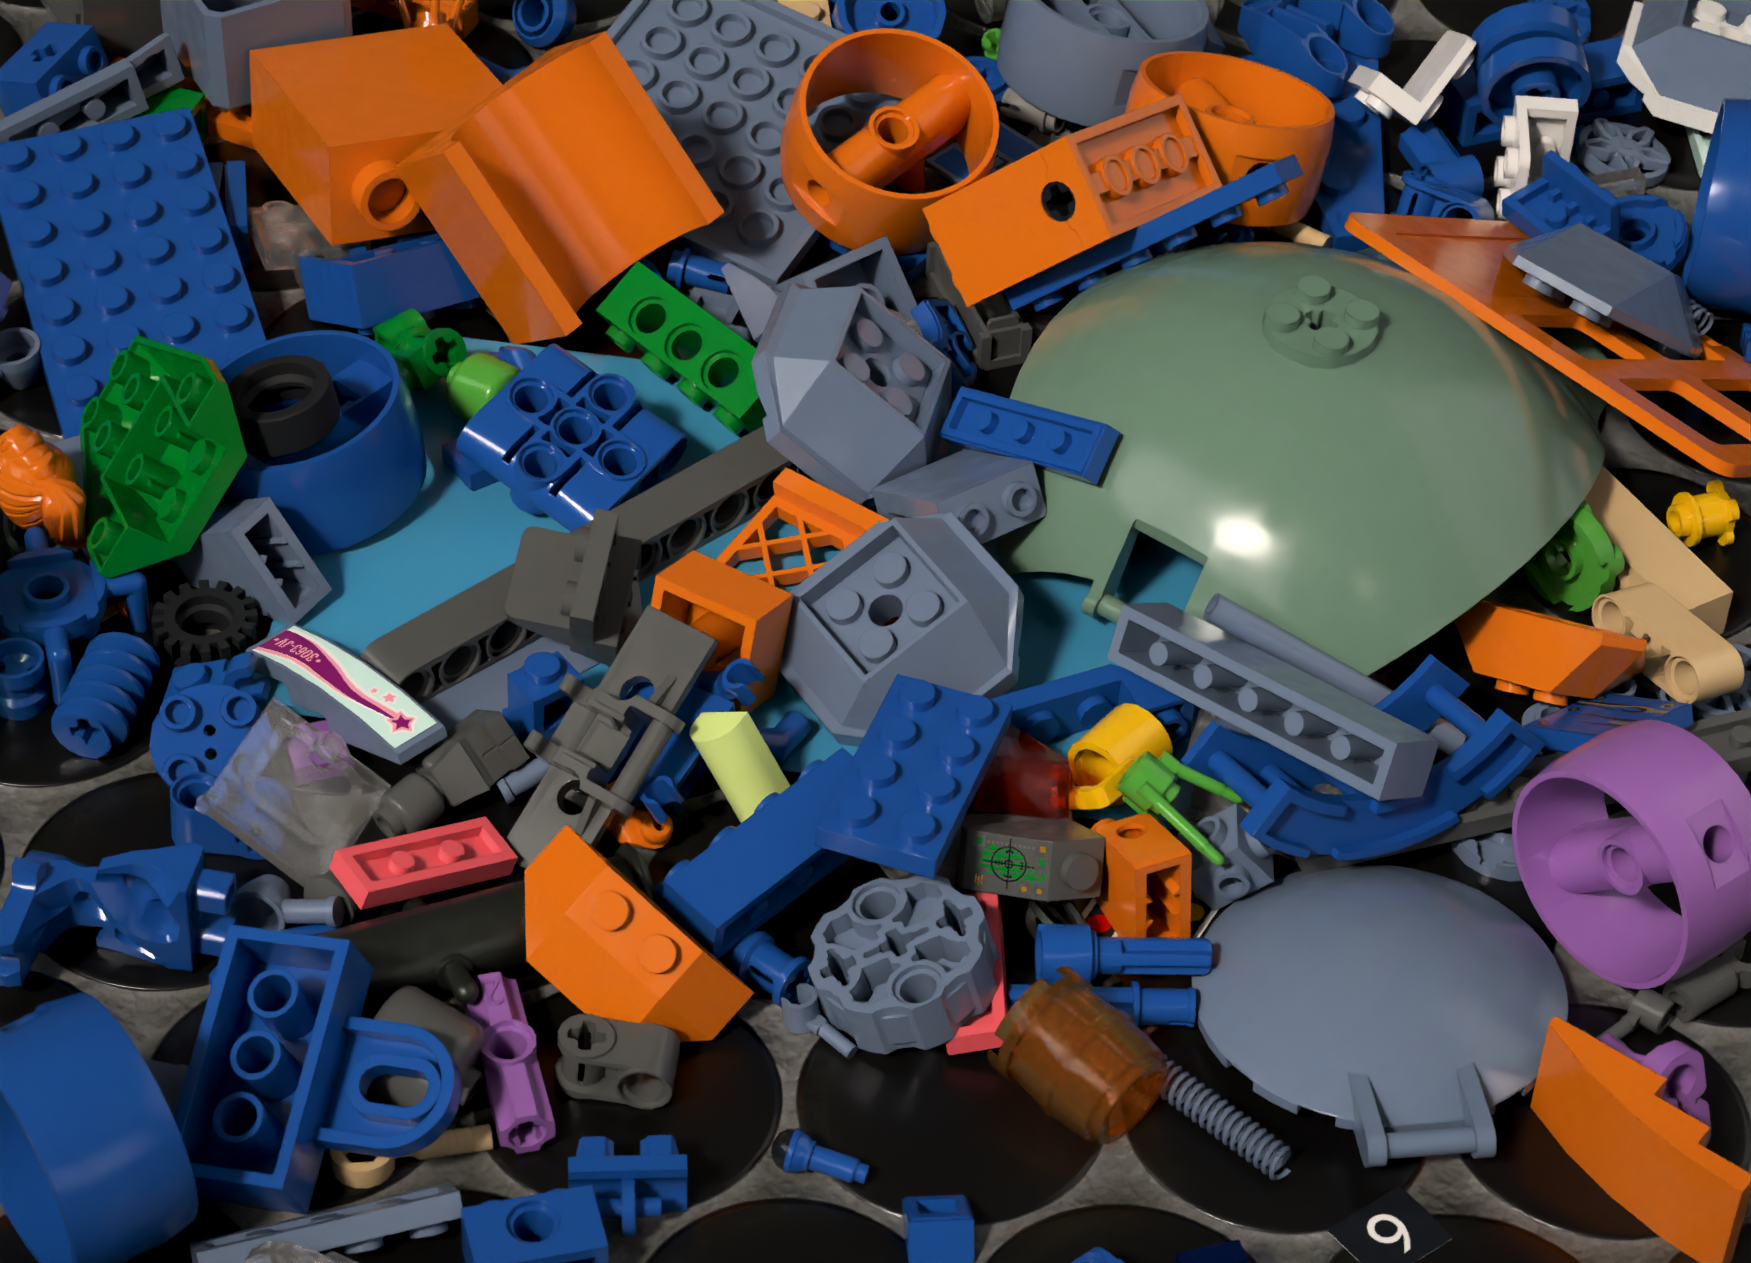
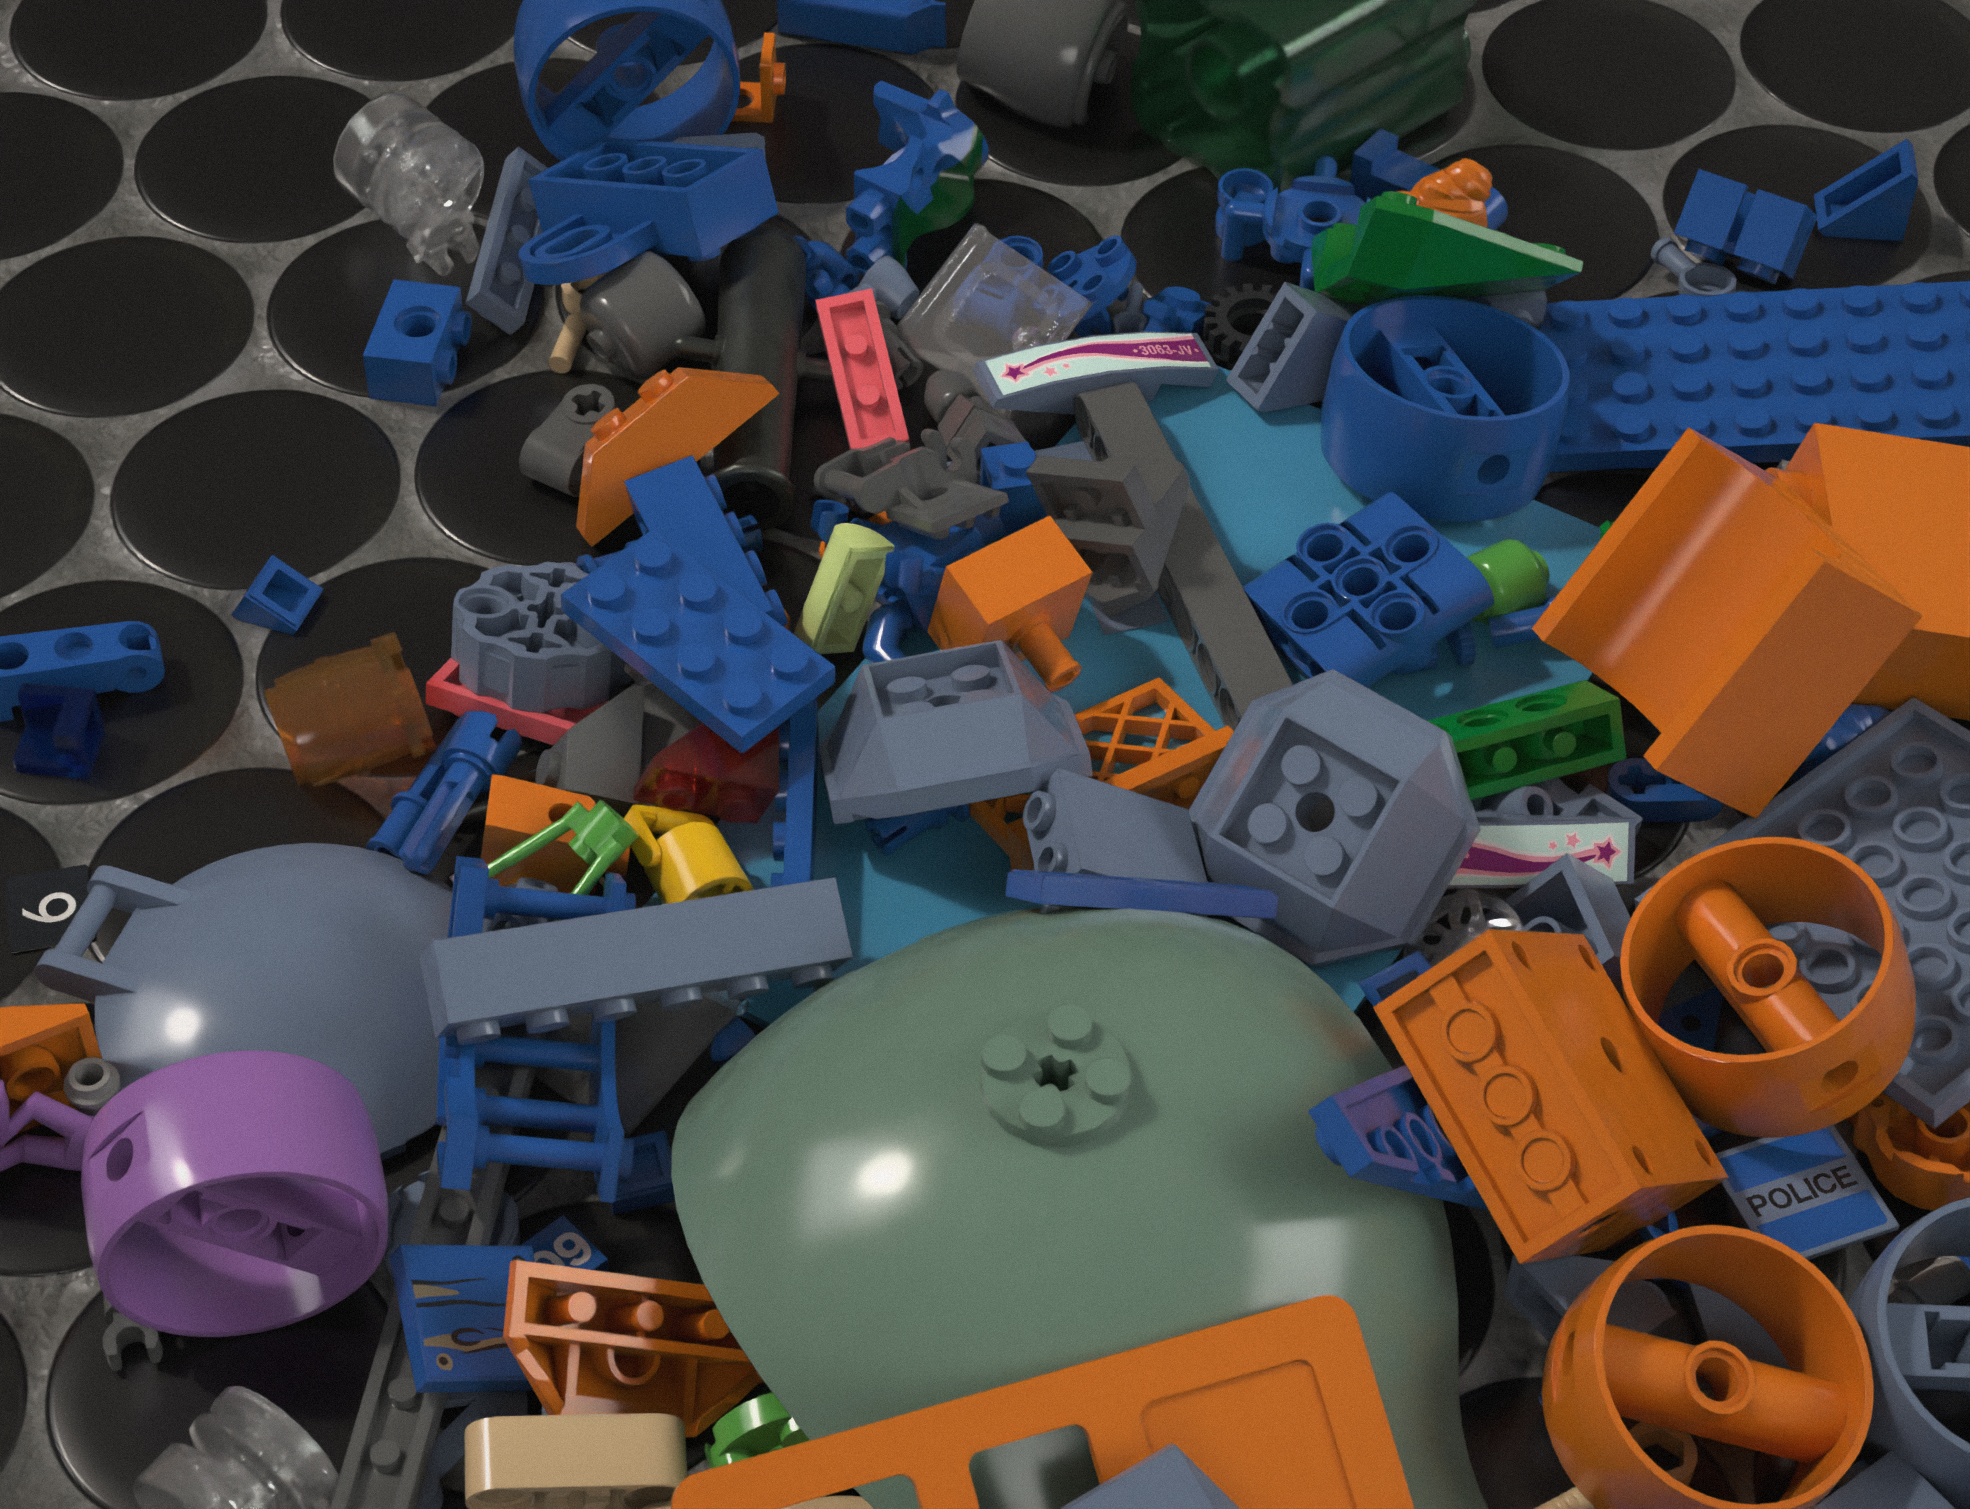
camera: 115 degrees right, 5 degrees up
blue piece [51,632,161,760] -> none
black tyre [228,355,340,457] -> none
green connector [388,326,466,392] -> none
medium lavender piece [464,971,556,1154] -> none
blue hips [568,1135,688,1237] -> none
blue pin [667,247,736,295] -> none
blue piece [771,1128,870,1184] -> none
sand blue piece [1085,1016,1291,1180] -> none
sand blue piece [1203,593,1466,755] -> none

